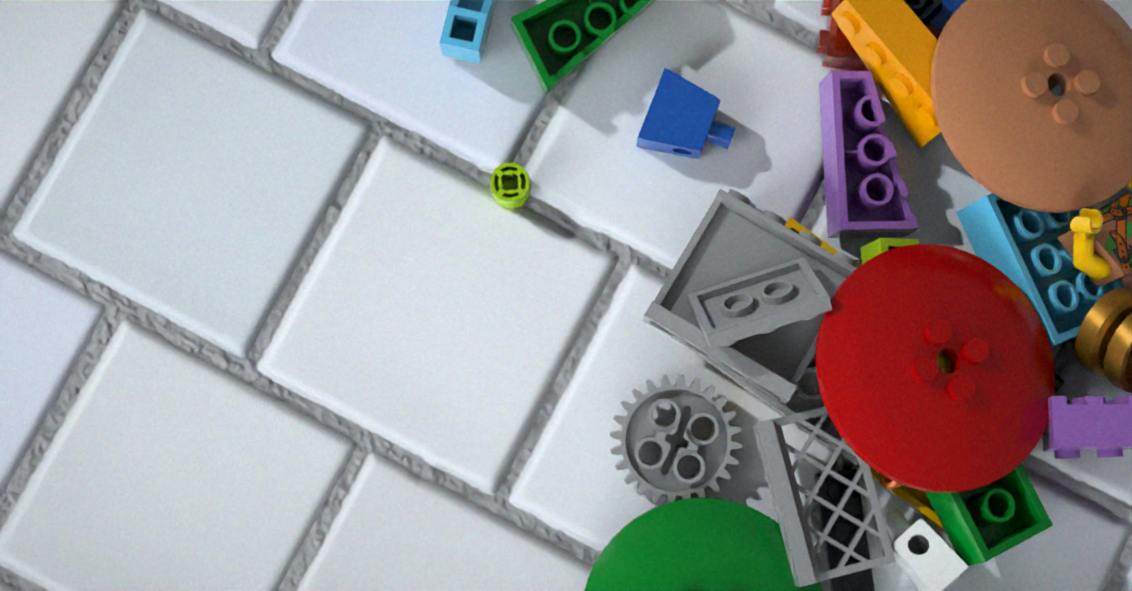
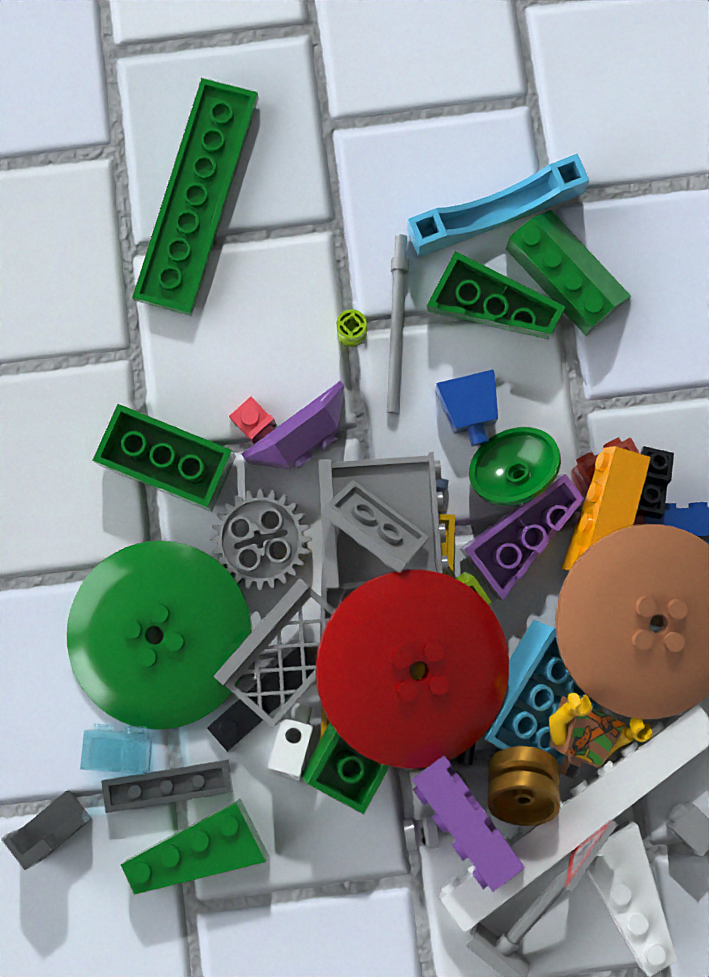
camera: 60 degrees right, 0 degrees up
none -> green brick [92,404,236,512]
none -> green plate [132,78,259,316]
none -> coral bracket [229,396,276,444]
none -> medium lavender wedge [241,380,345,469]
none -> light grey bar [387,234,409,414]
none -> light grey wheel [403,815,439,852]
none -> green dish [469,427,561,506]

